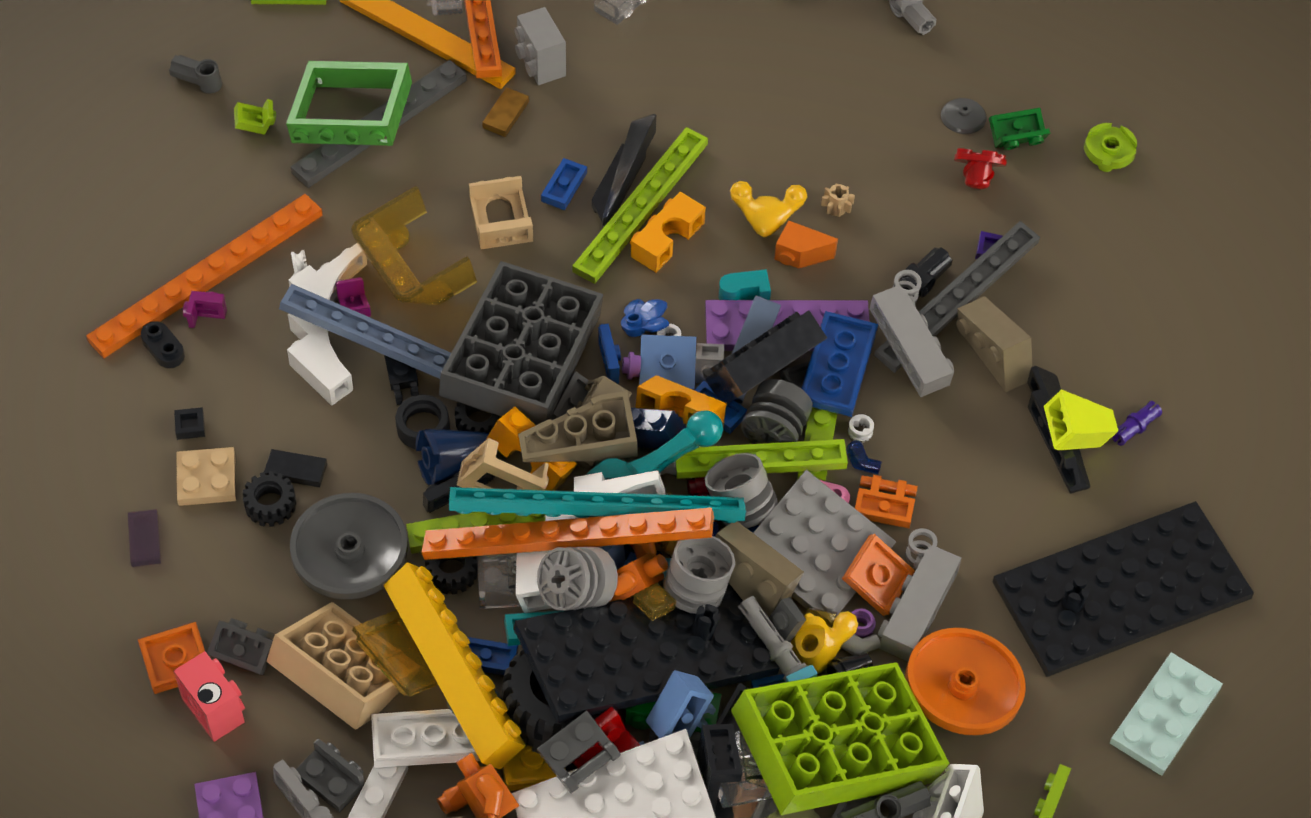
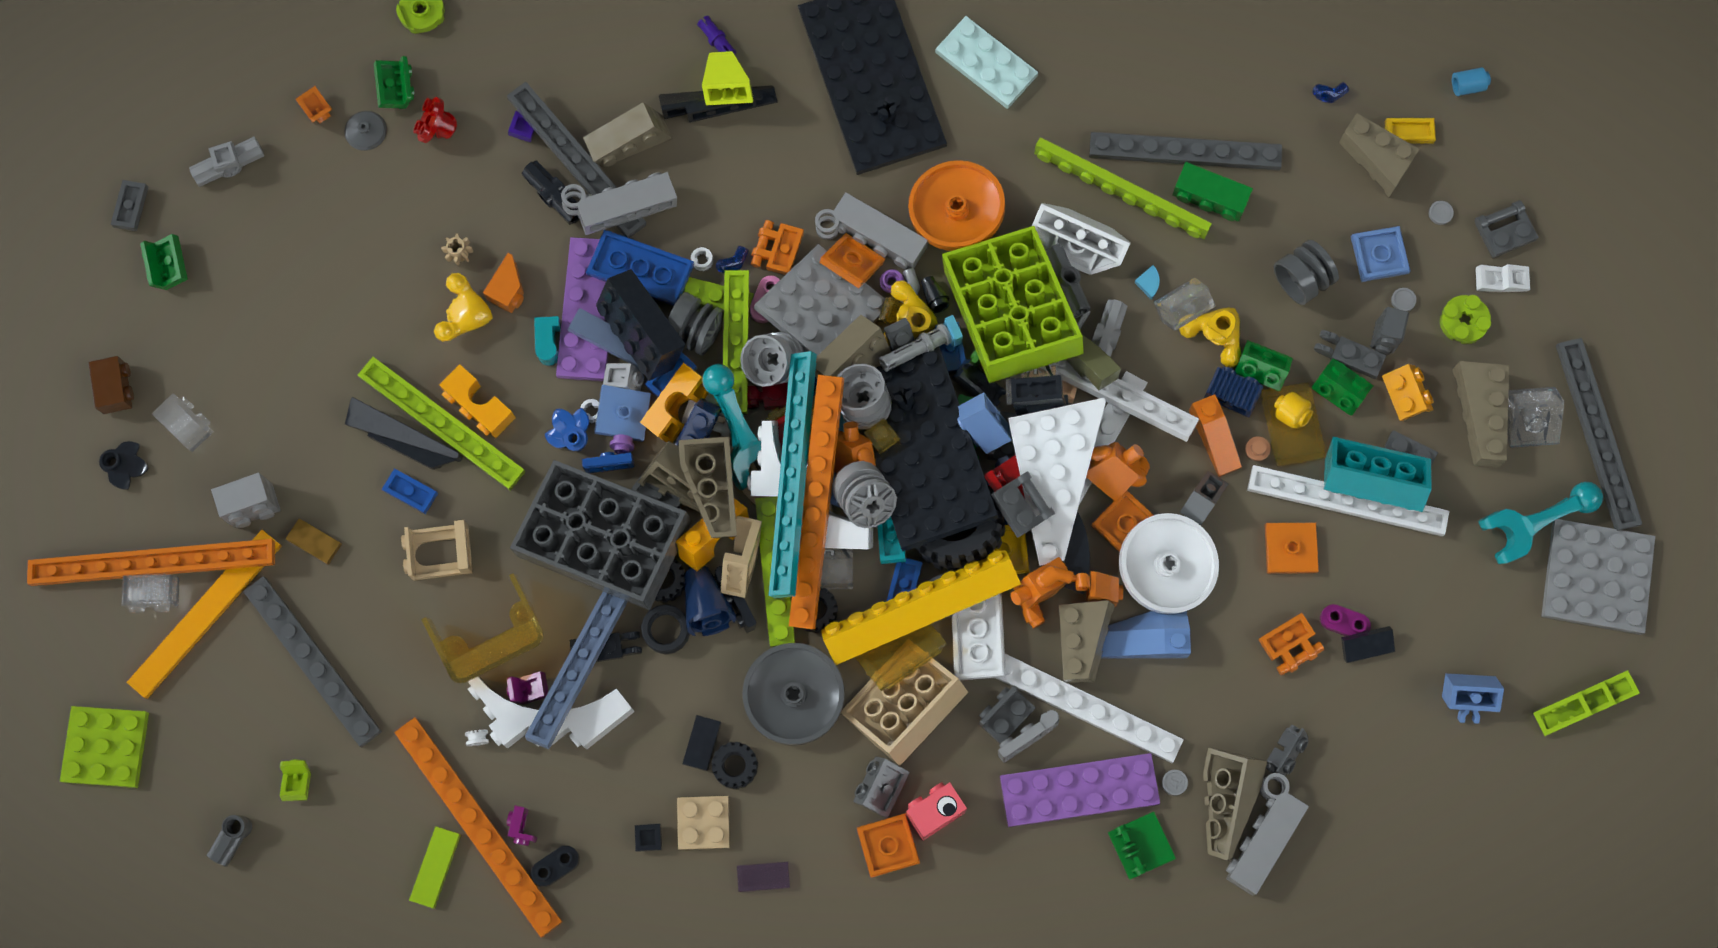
camera: 80 degrees left, 20 degrees up
bright green window [286,61,412,146] -> none
none -> orange bracket [295,86,332,124]
none -> lime tile [409,826,461,909]

